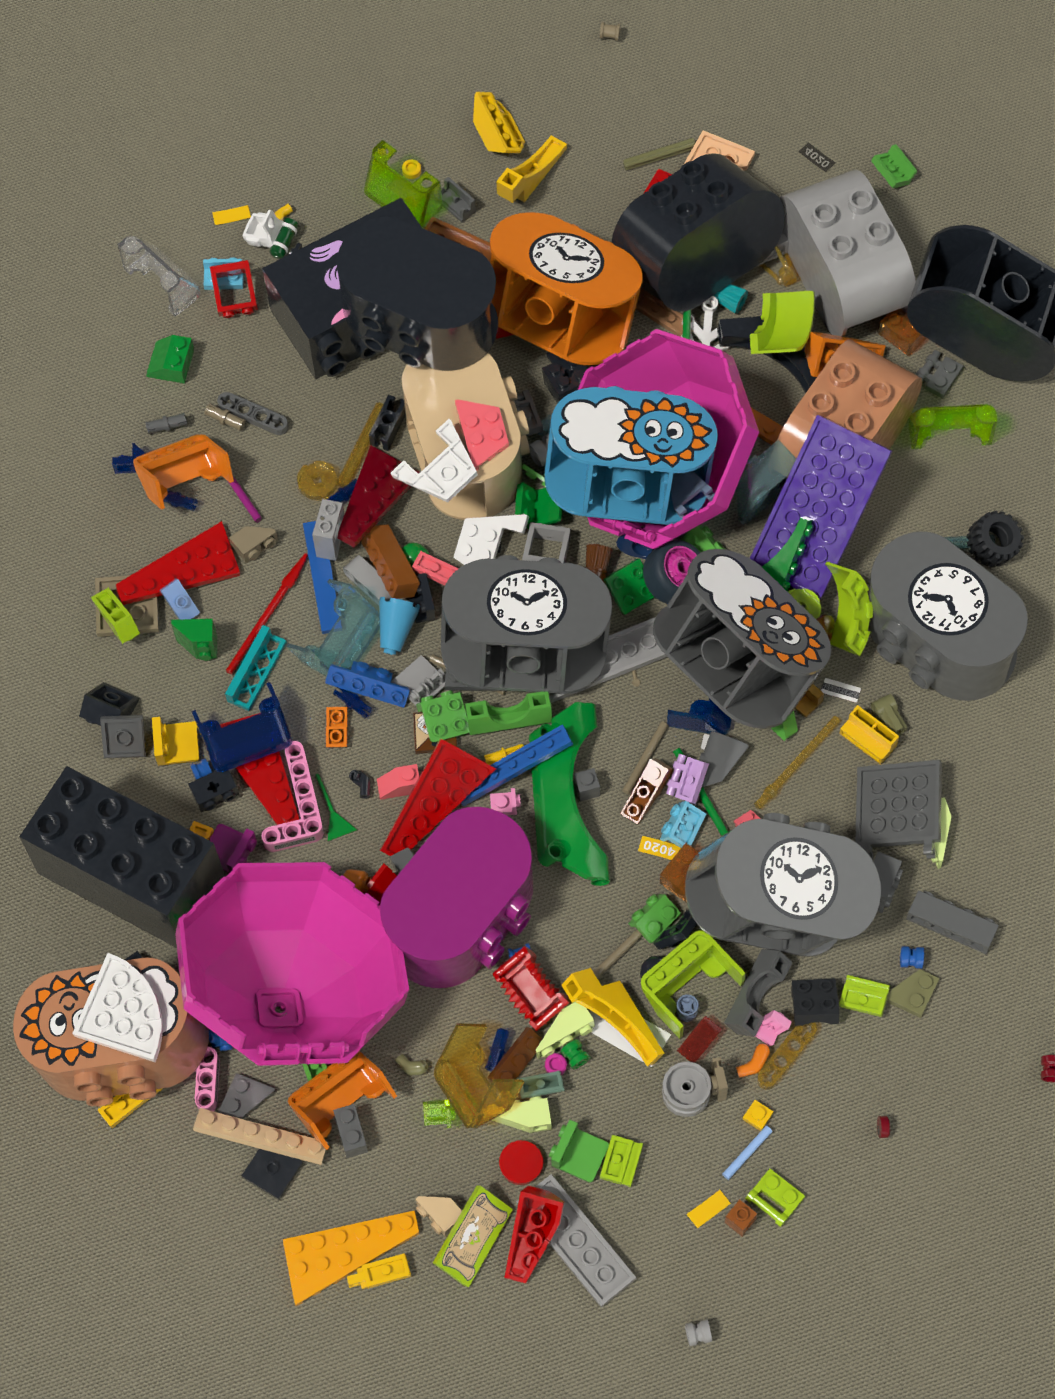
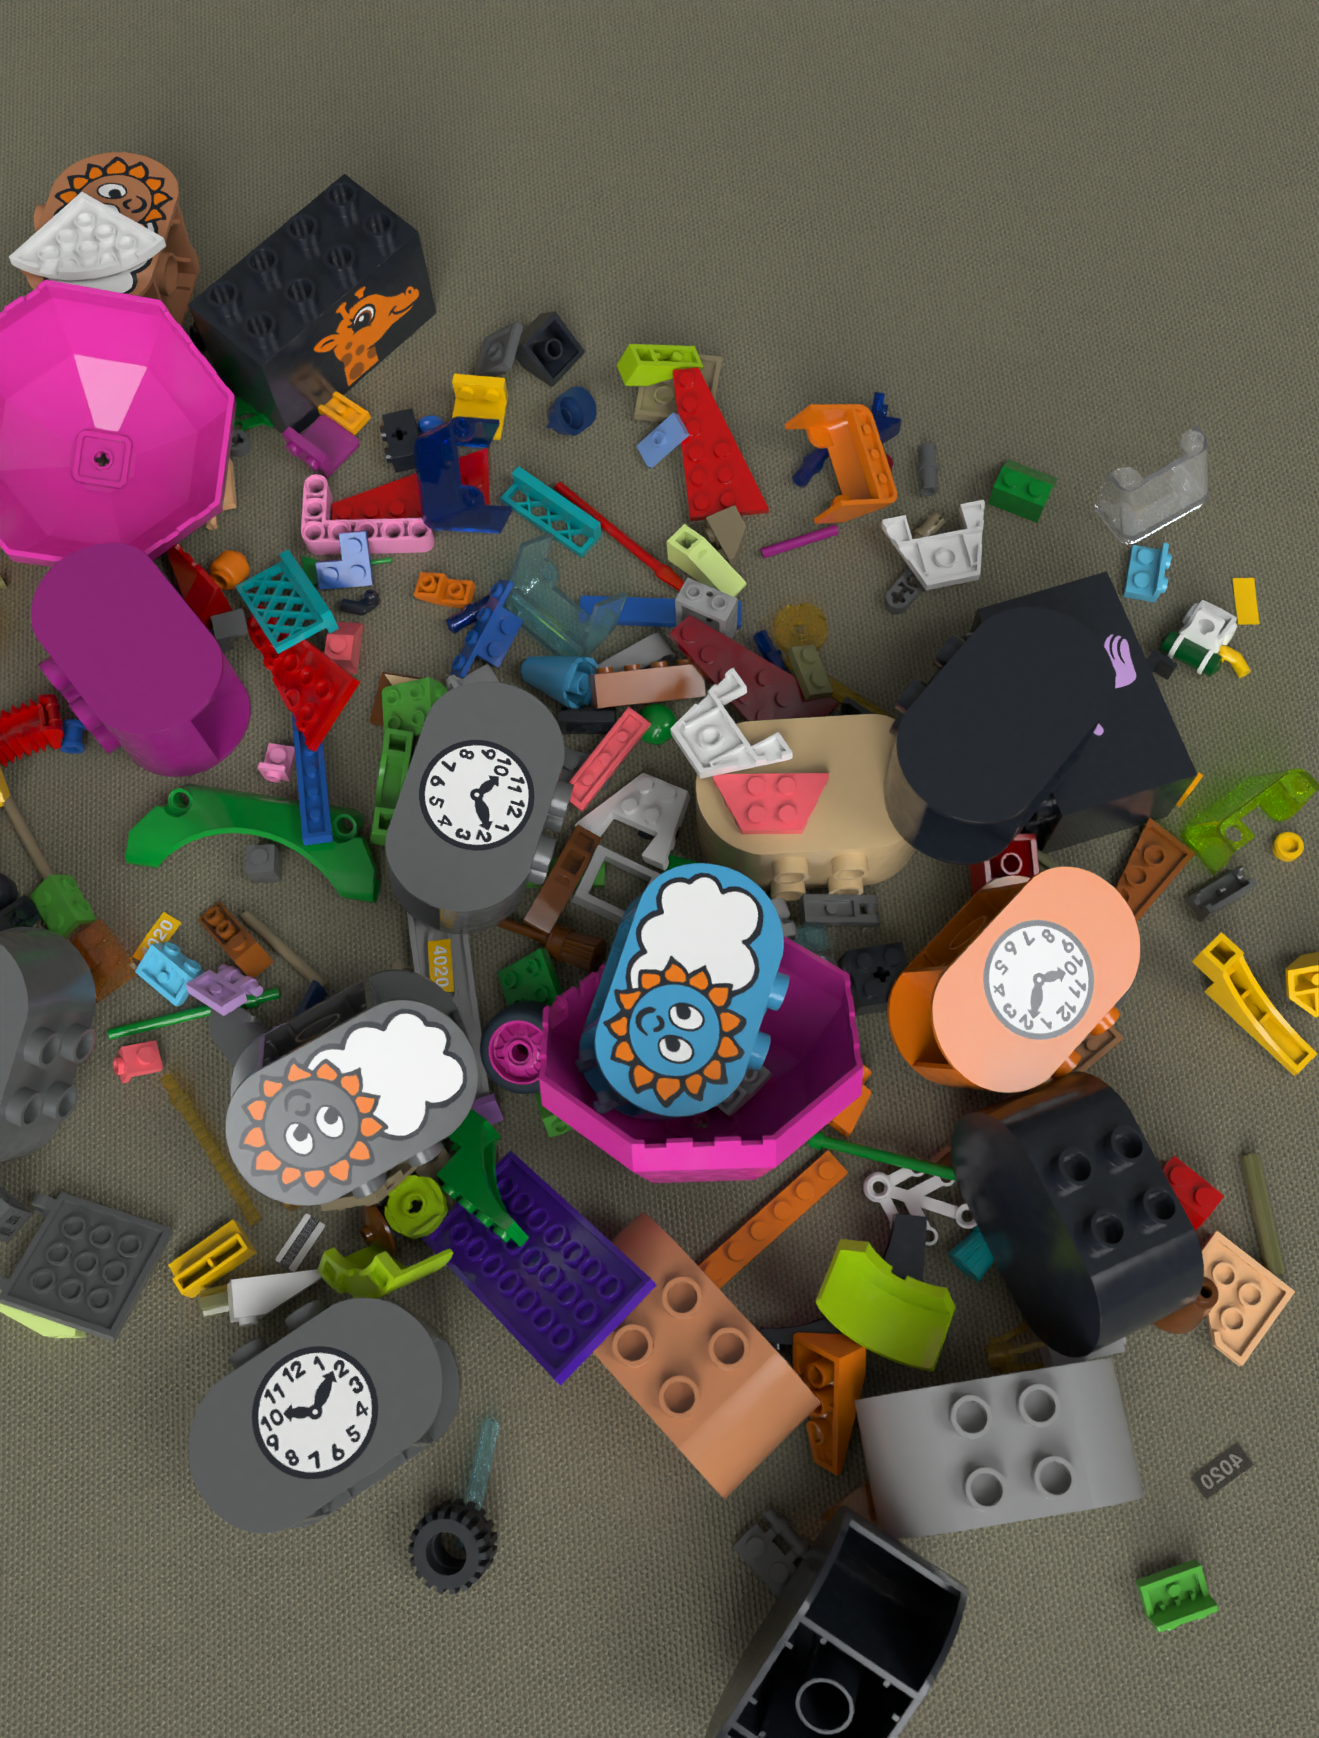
camera: 105 degrees right, 5 degrees up
green slope [171,618,217,661] -> none
red window [210,260,258,318] -> none
yellow axle [484,744,524,765] -> none
clear light blue windscreen [736,440,796,525] -> none
clear neon green windscreen [908,404,998,449] -> none
none -> white slope [227,1269,322,1327]
none -> teal fence [235,549,339,654]
none -> plate [316,530,374,590]
none -> yellow sticker [427,939,454,992]
none -> dark blue piece [546,386,597,436]
none -> yellowish green slope [667,524,747,597]
none -> olive plate [787,644,833,700]
none -> white wing [881,500,985,590]

